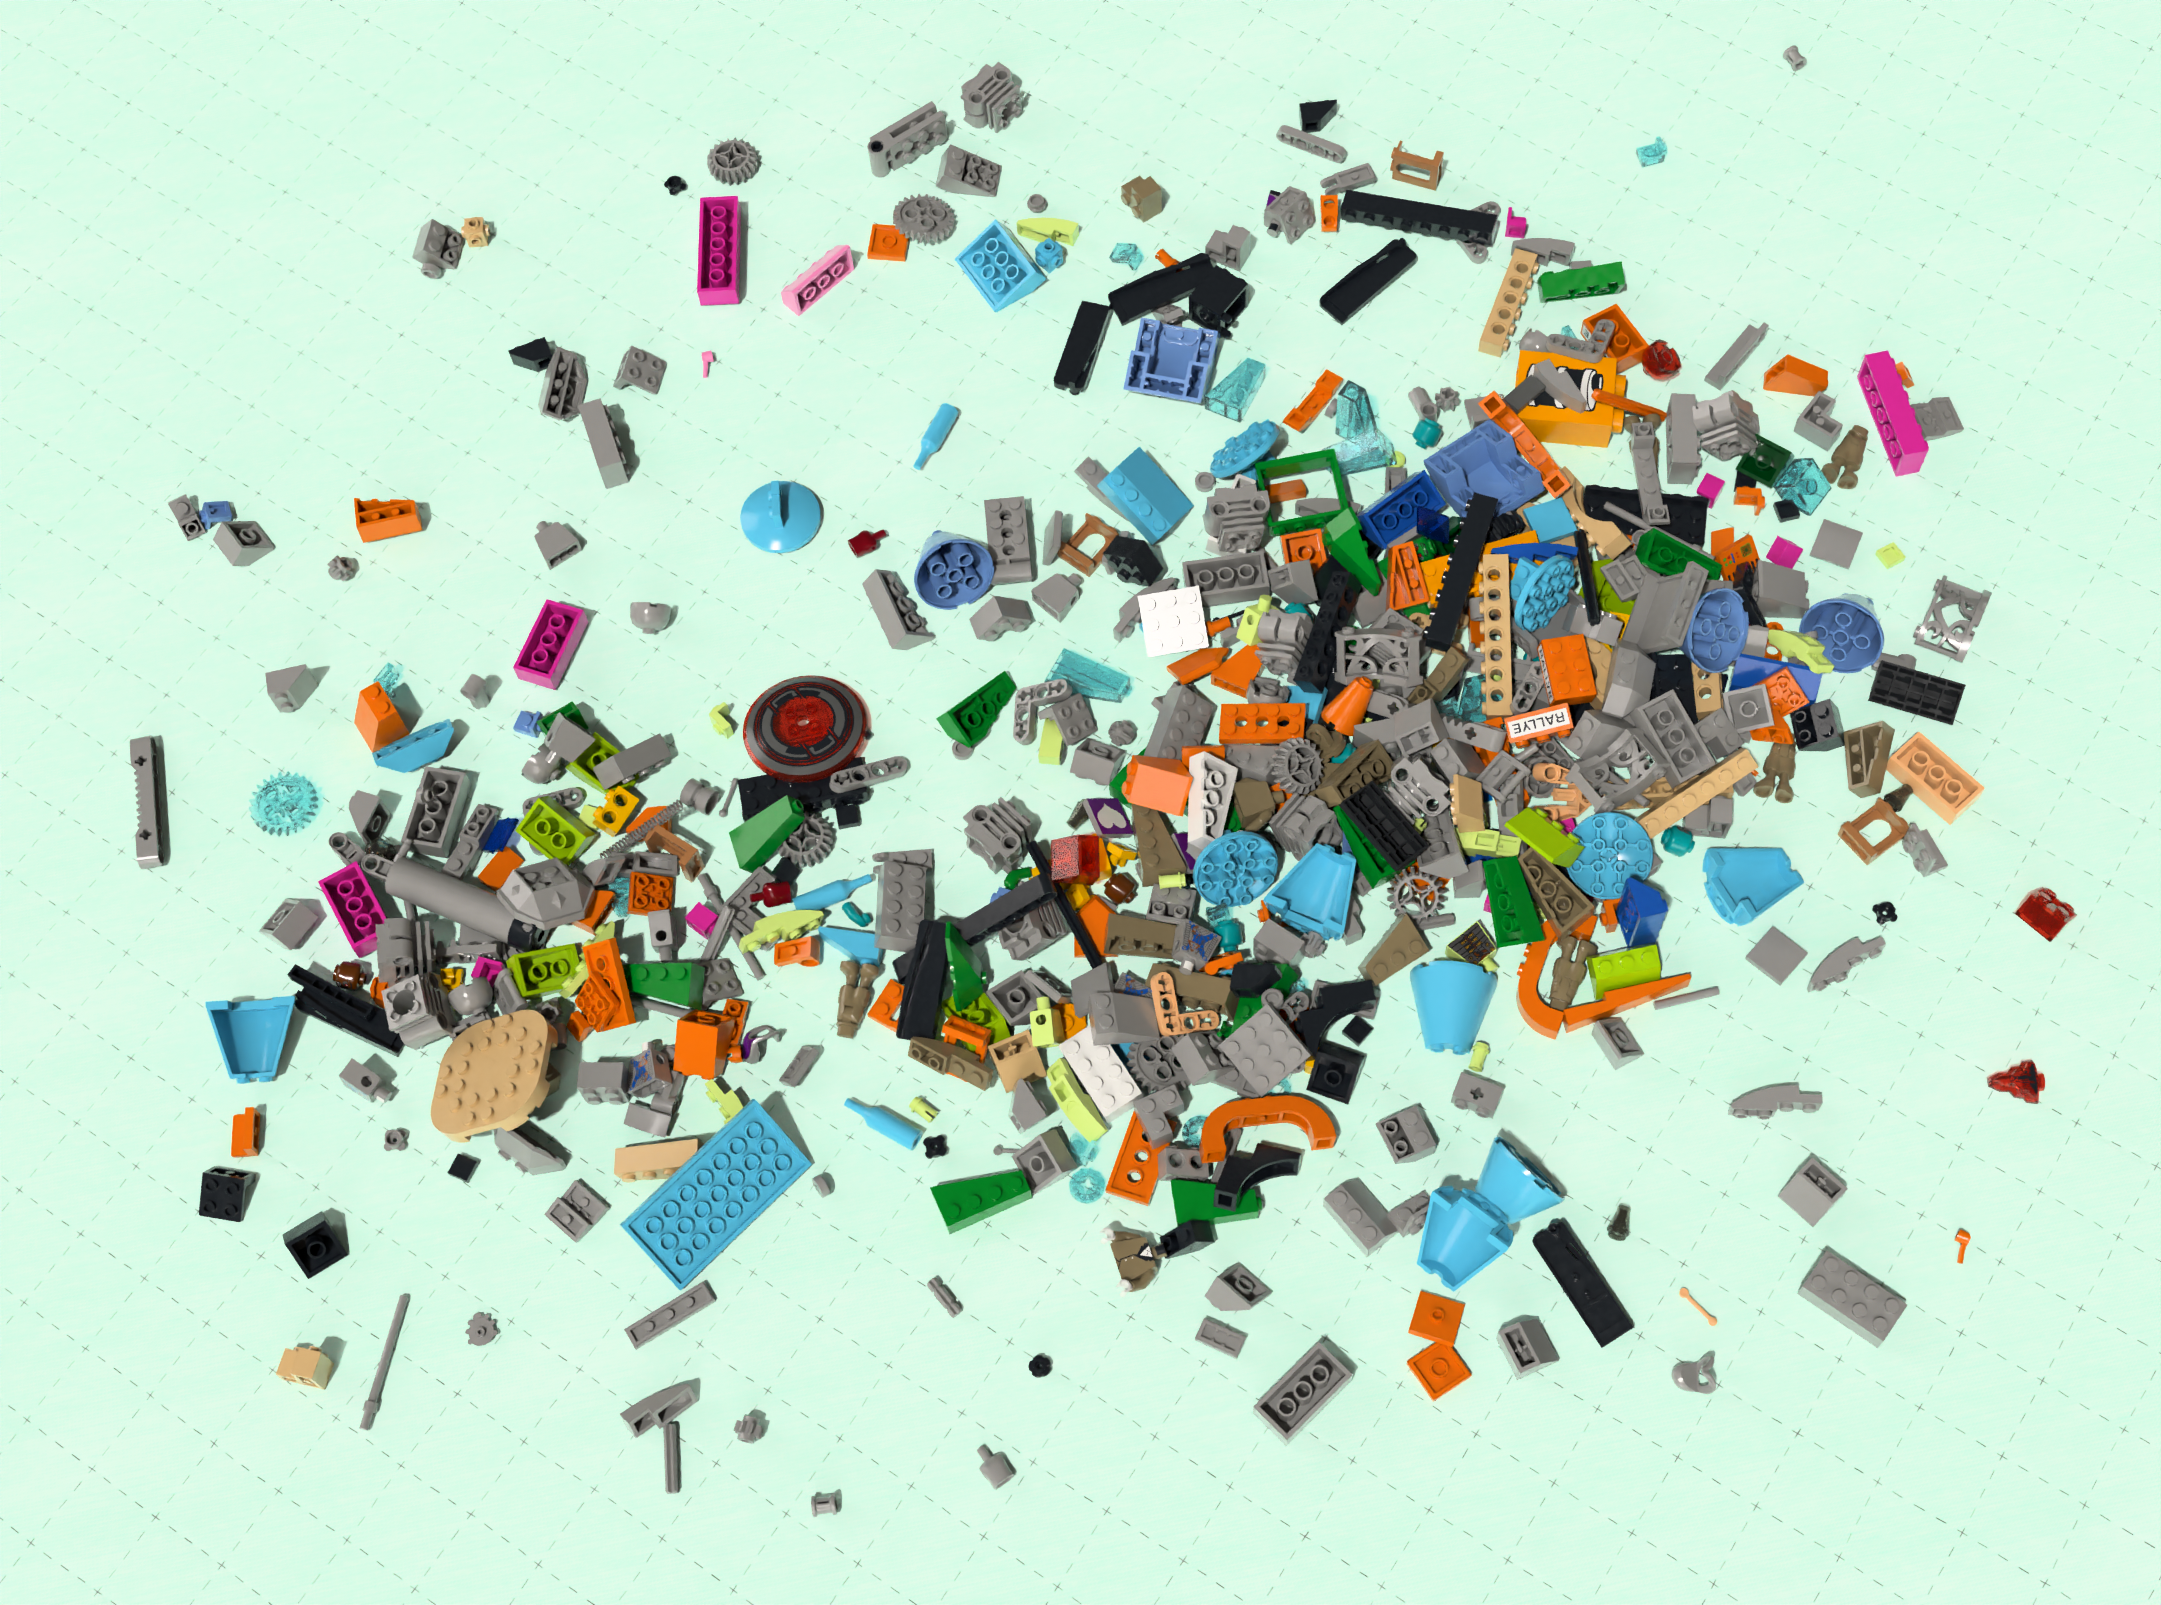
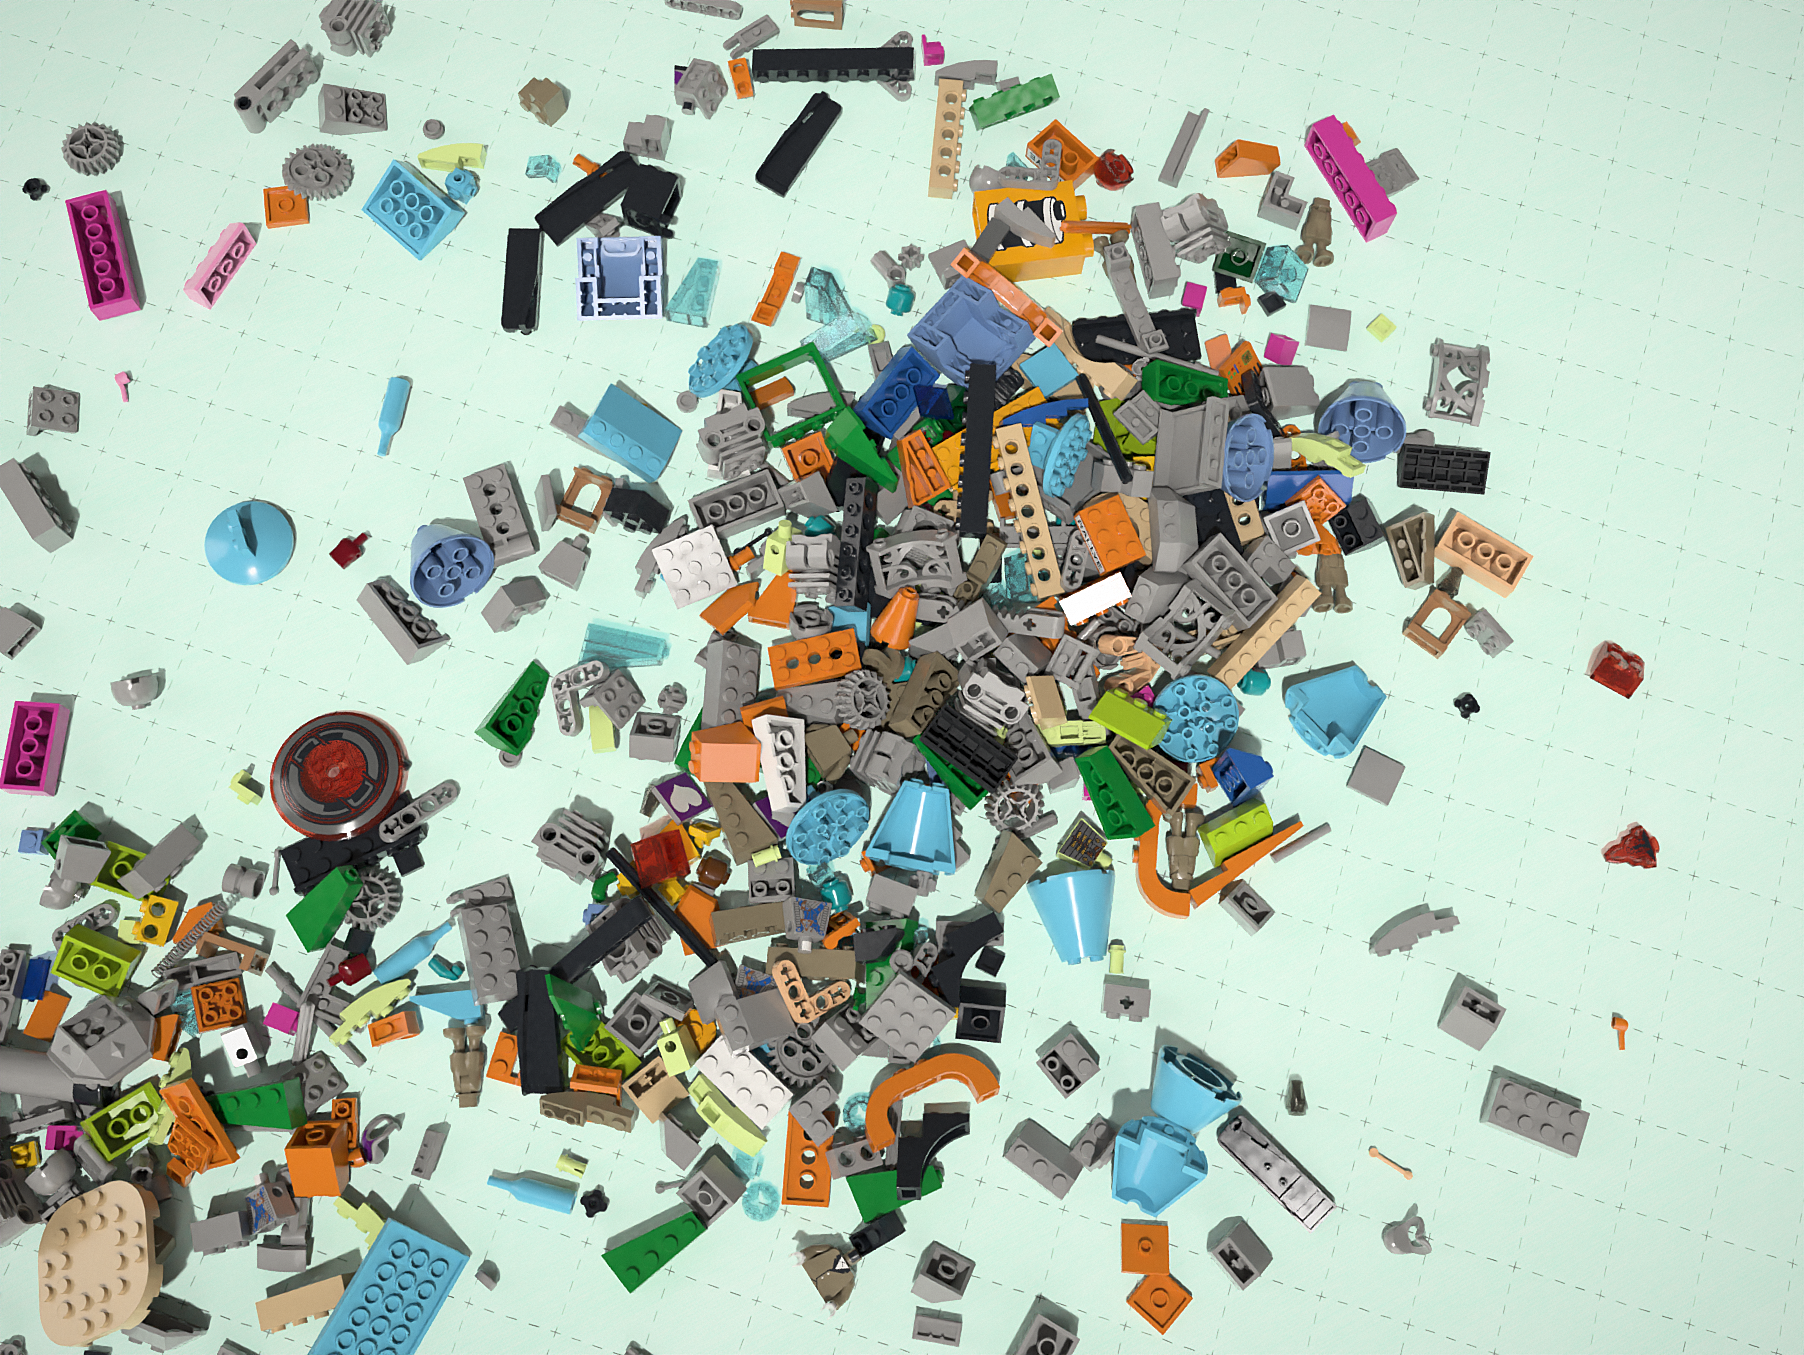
camera: 25 degrees left, 10 degrees up
light grey slope [1806,937,1886,993] -> none

